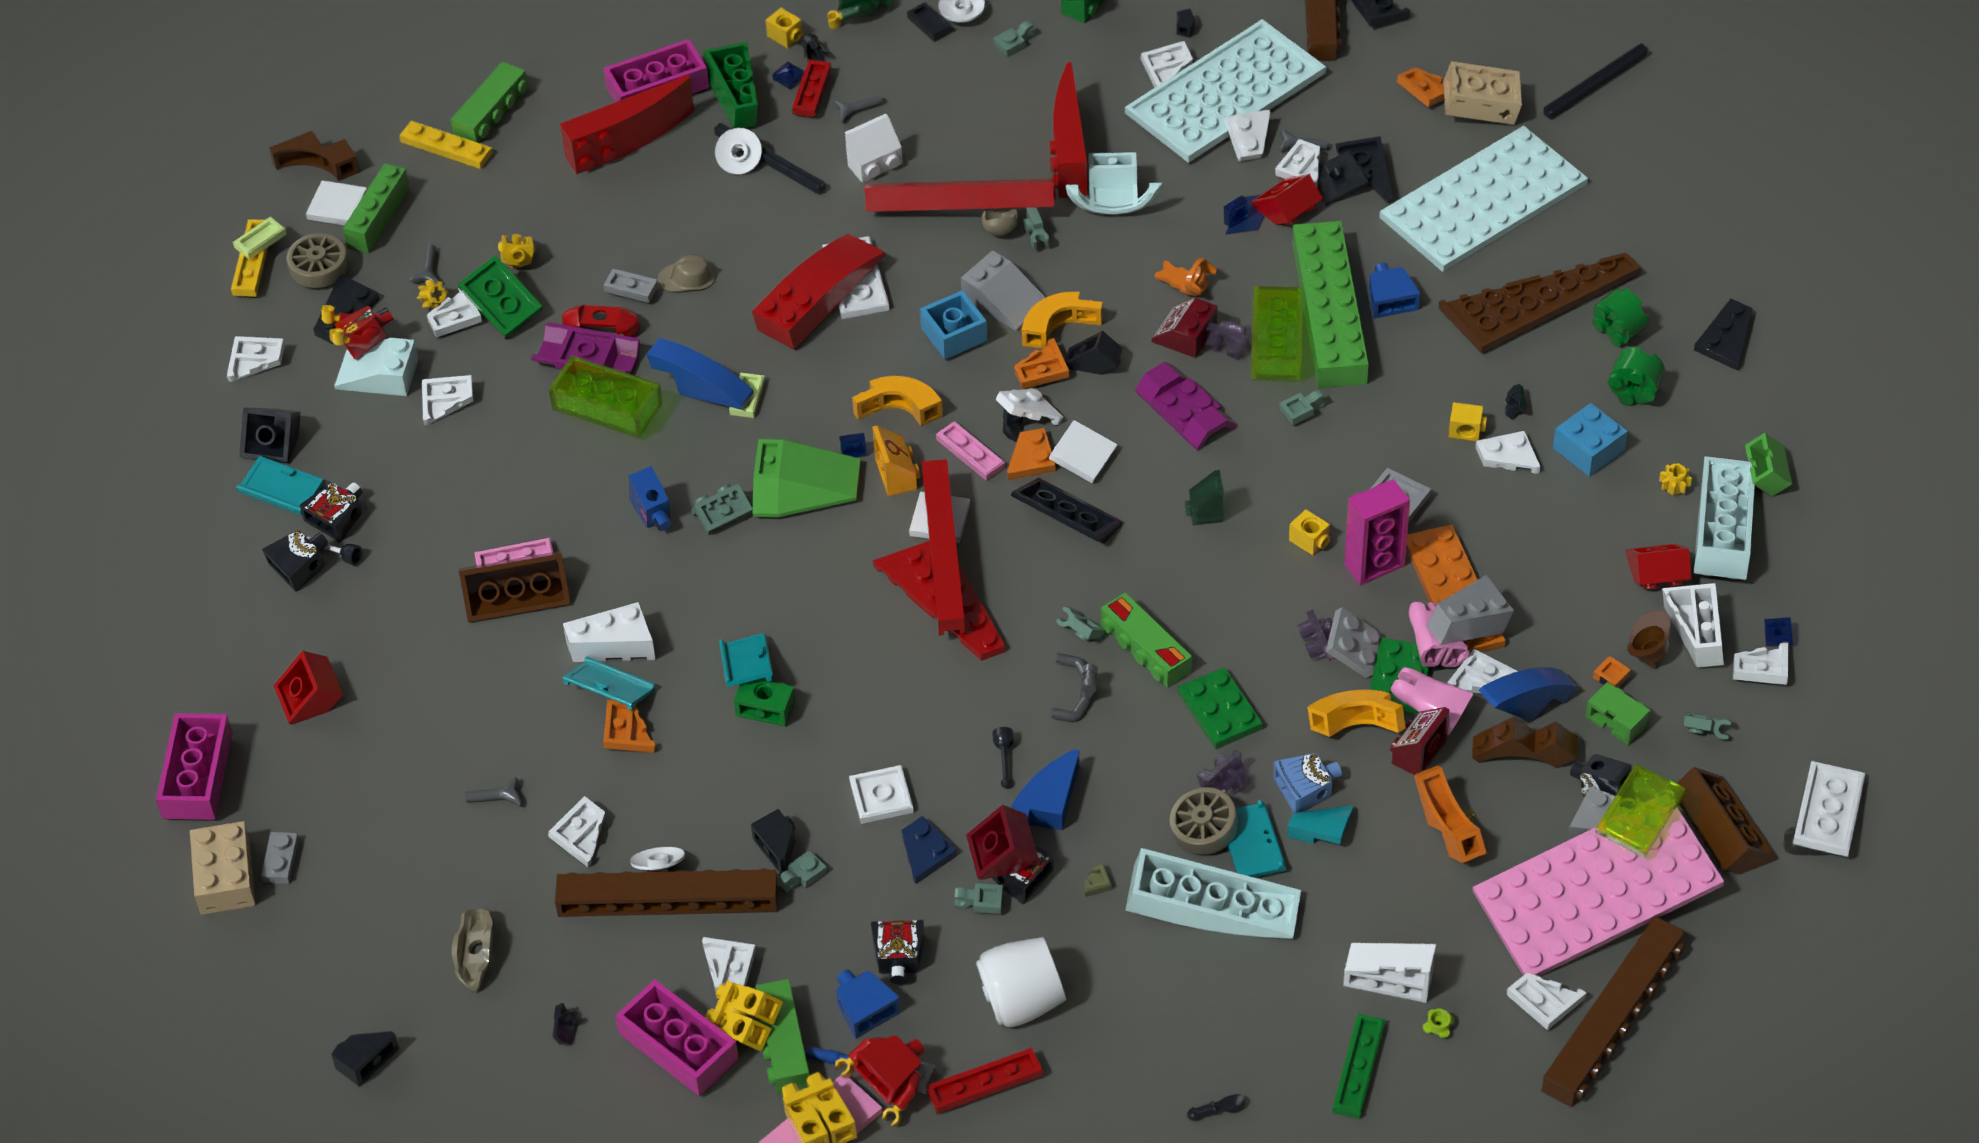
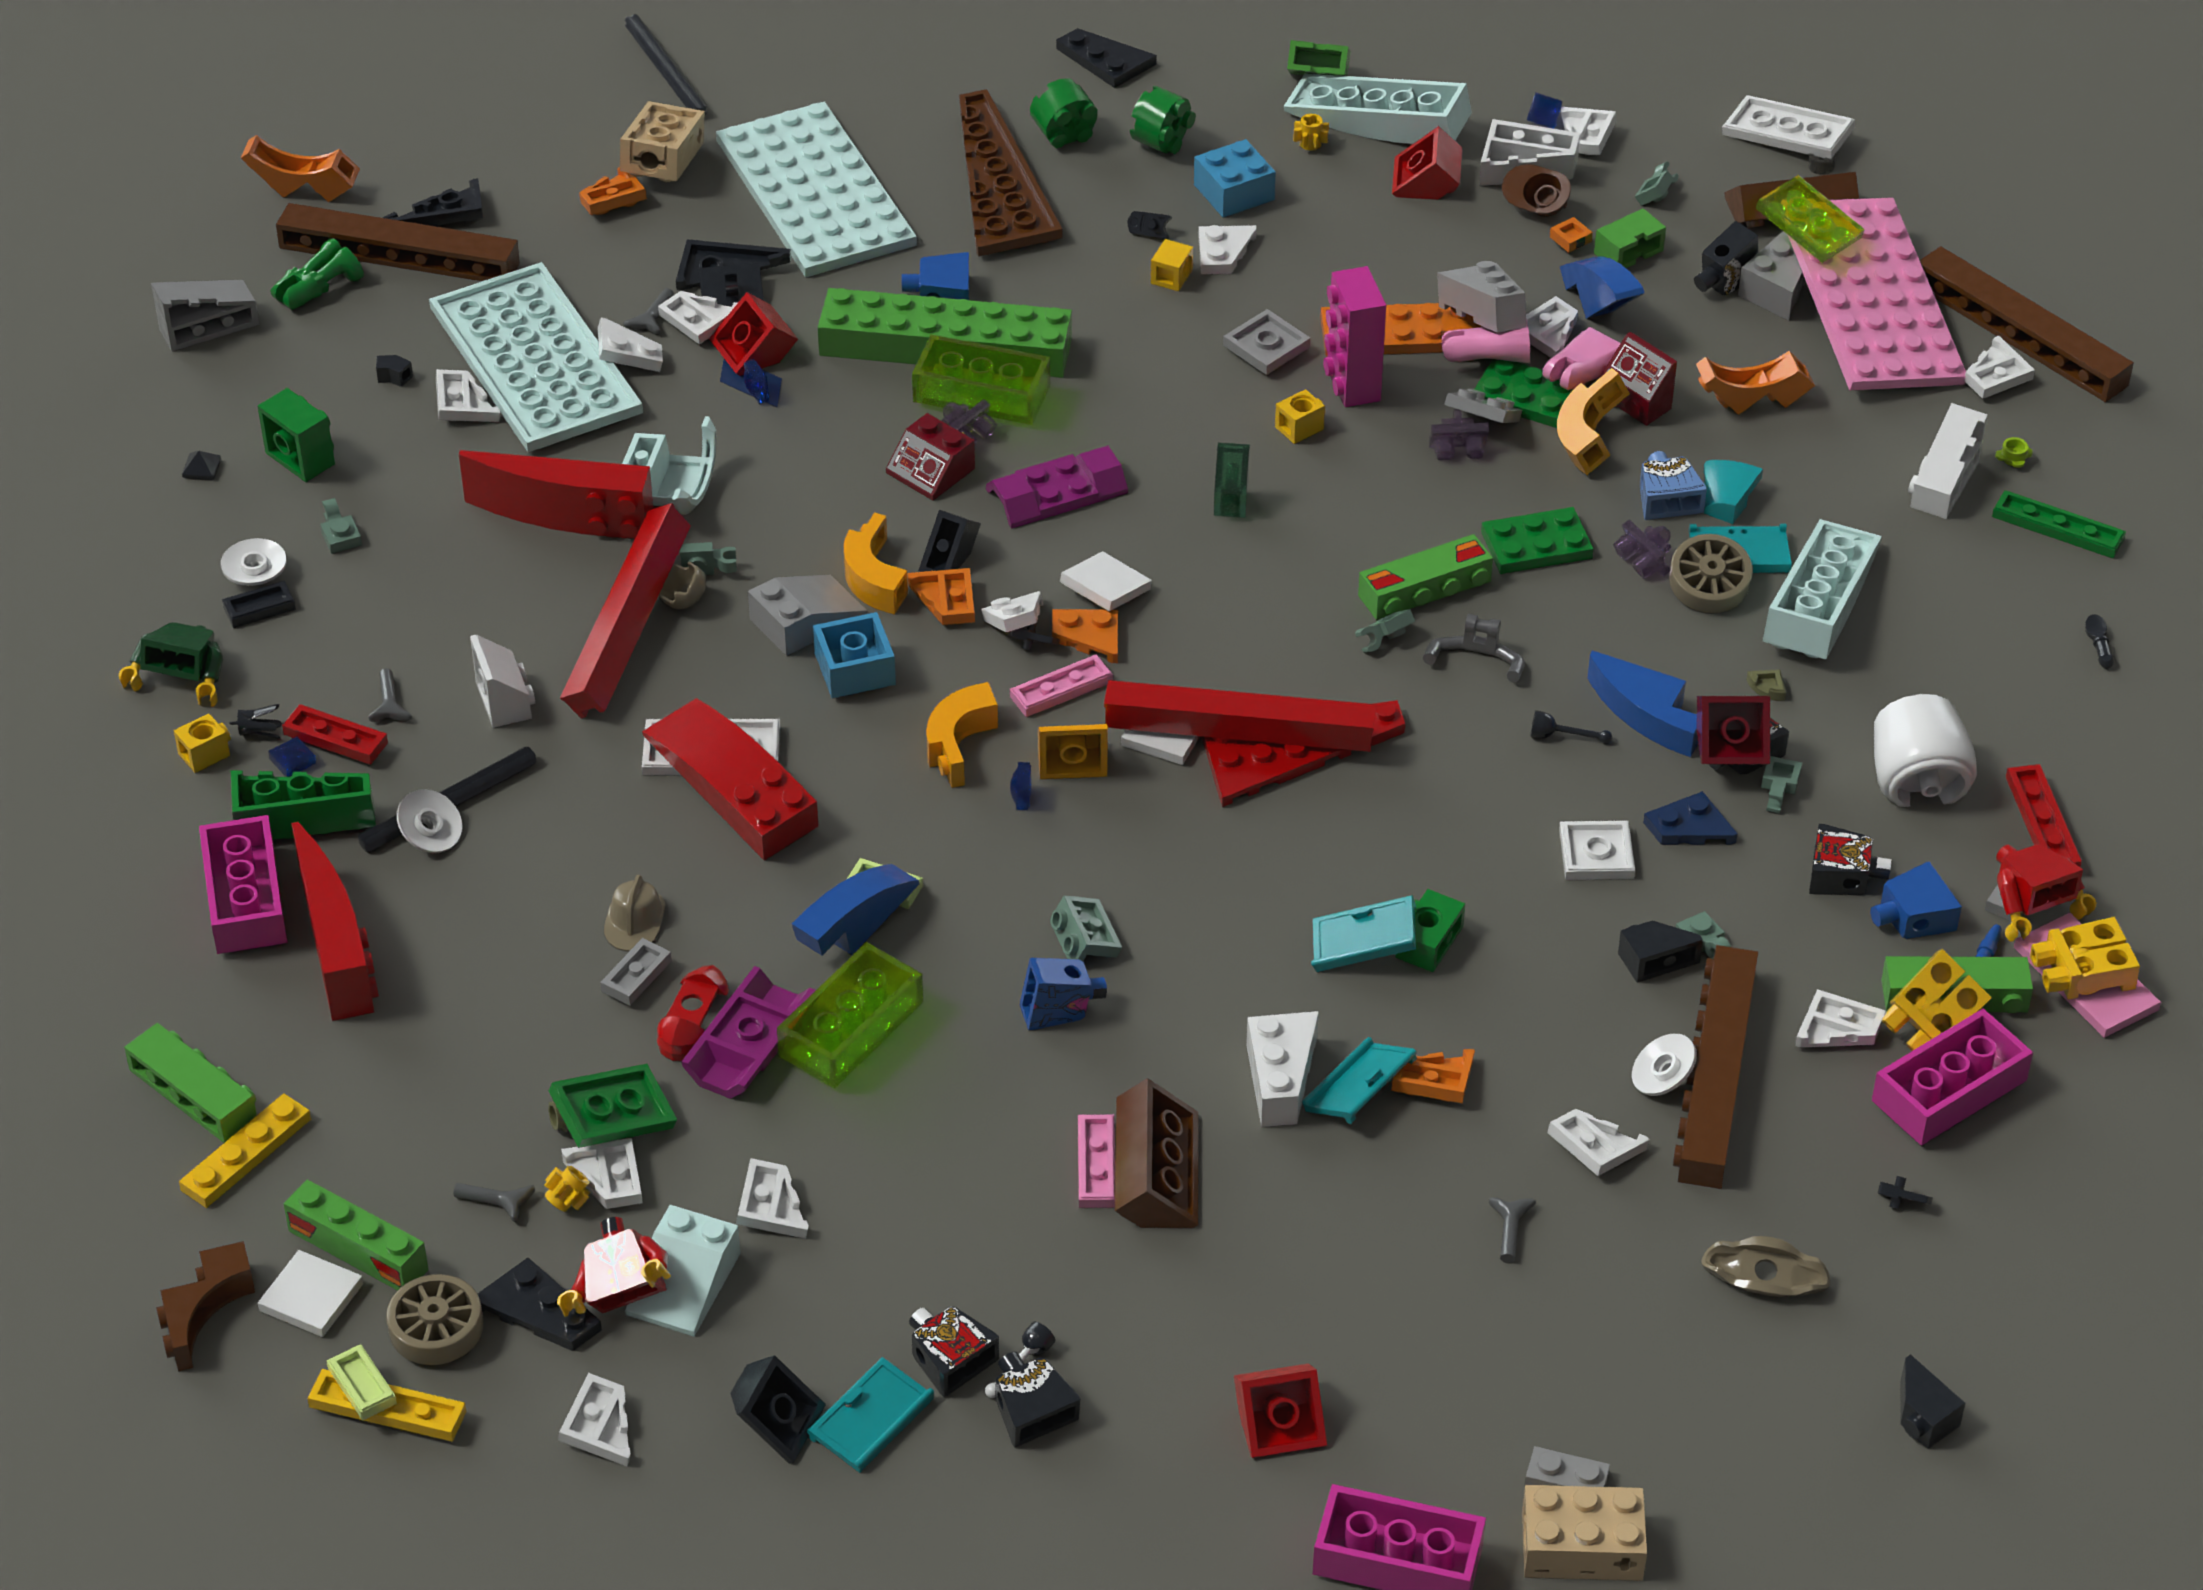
camera: 80 degrees left, 5 degrees down
yellow hand [498,234,535,268] -> none
bright green wedge [753,437,861,517] -> none
black slope [1011,478,1122,544] -> none
orange hair [1154,257,1217,296] -> none
sand green plate [1279,390,1325,425] -> none
reddish brown arch [1472,716,1577,768] -> none

